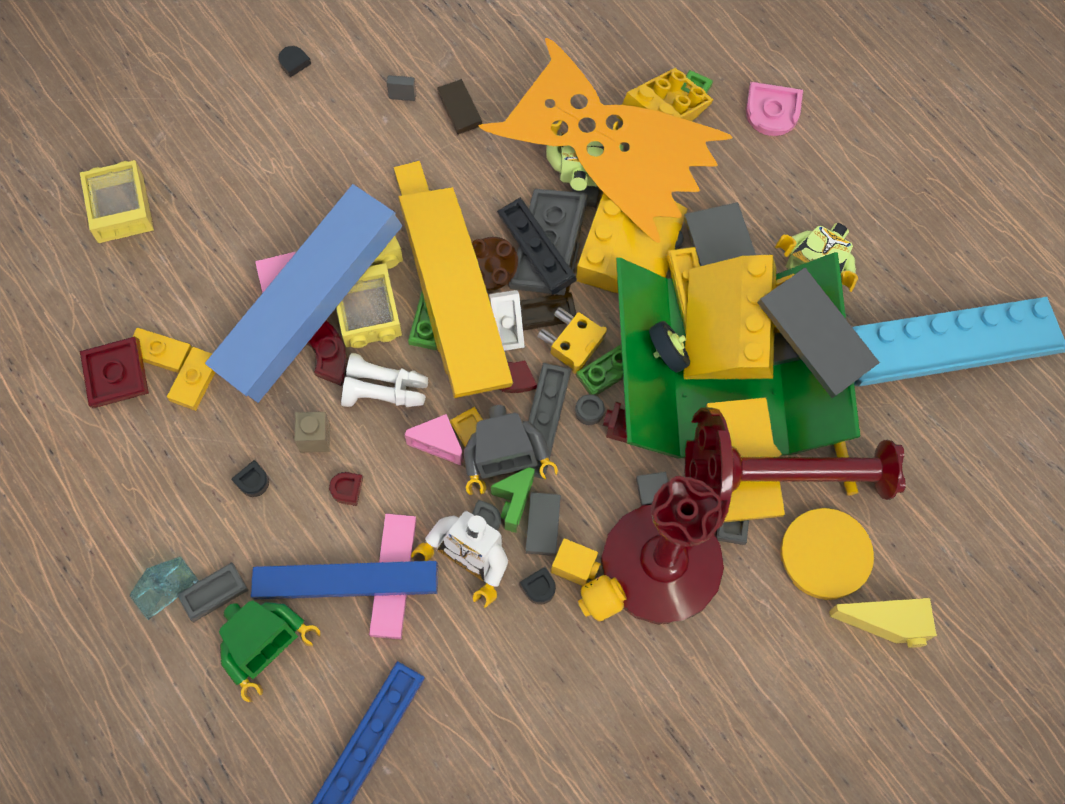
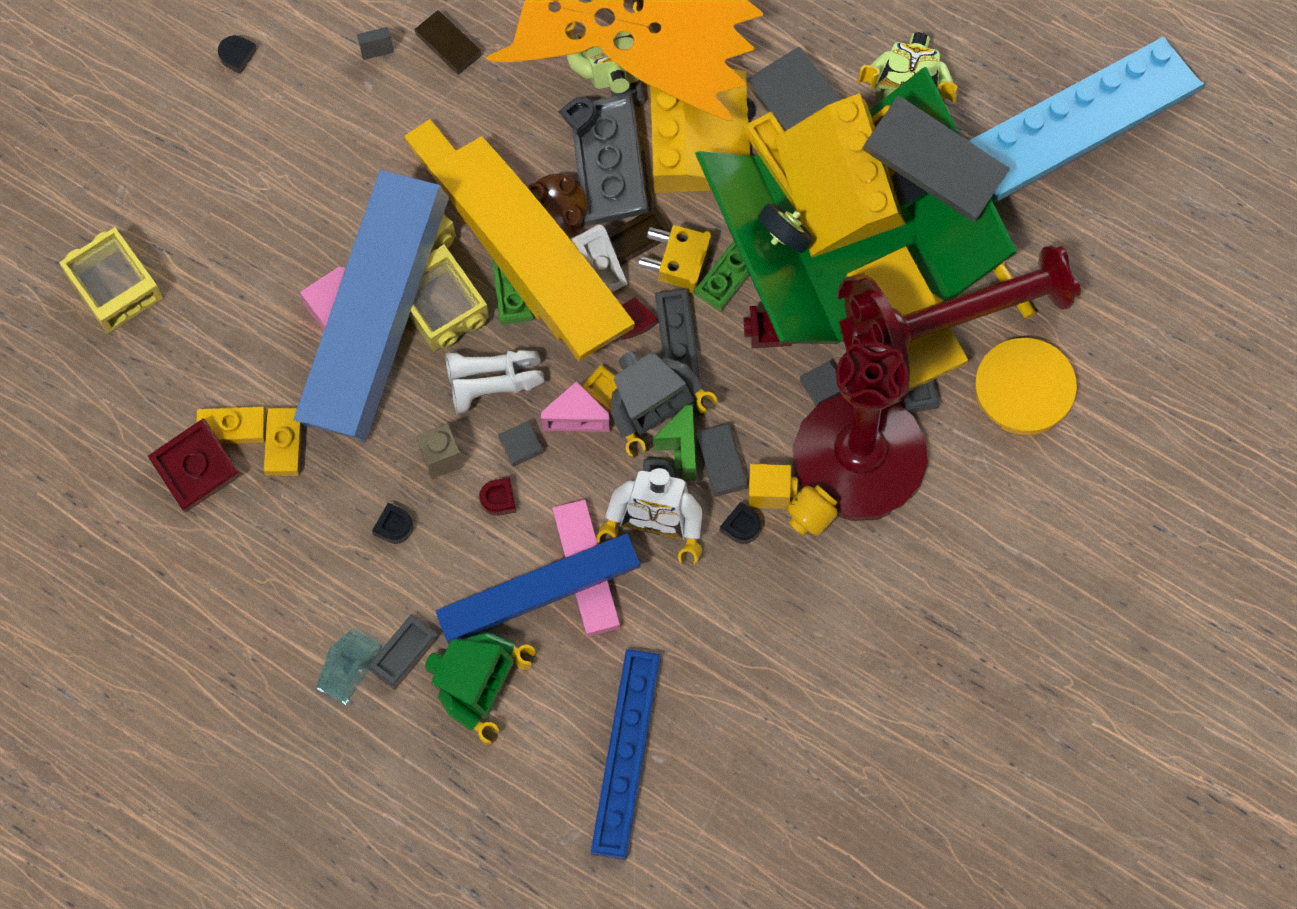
camera: 15 degrees left, 0 degrees up
dark red tile [307,320,347,386] -> none
black tile [497,197,577,295] -> none
dark grey tile [575,394,605,425] -> none
light yellow slope [829,598,937,648] -> none
none -> dark grey tile [498,421,543,467]
none -> black tile [558,97,598,137]

